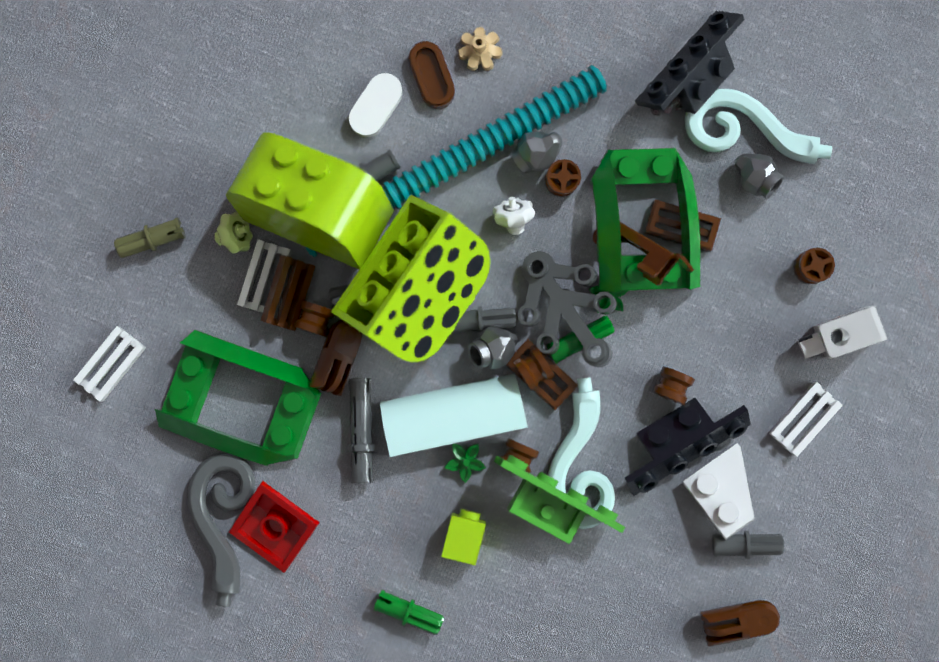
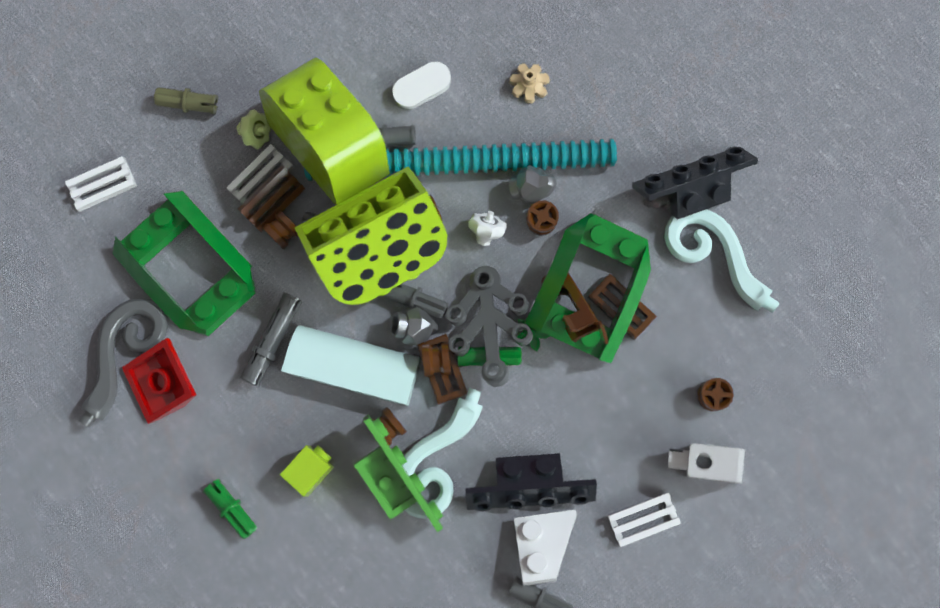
camera: 30 degrees right, 5 degrees down
reddish brown arm [309,320,362,396] -> none
reddish brown tile [409,41,455,109] -> none
green plant [444,443,486,483] -> none
reddish brown wheel [652,366,695,405] -> none
flat silver rock [735,154,784,199] -> none

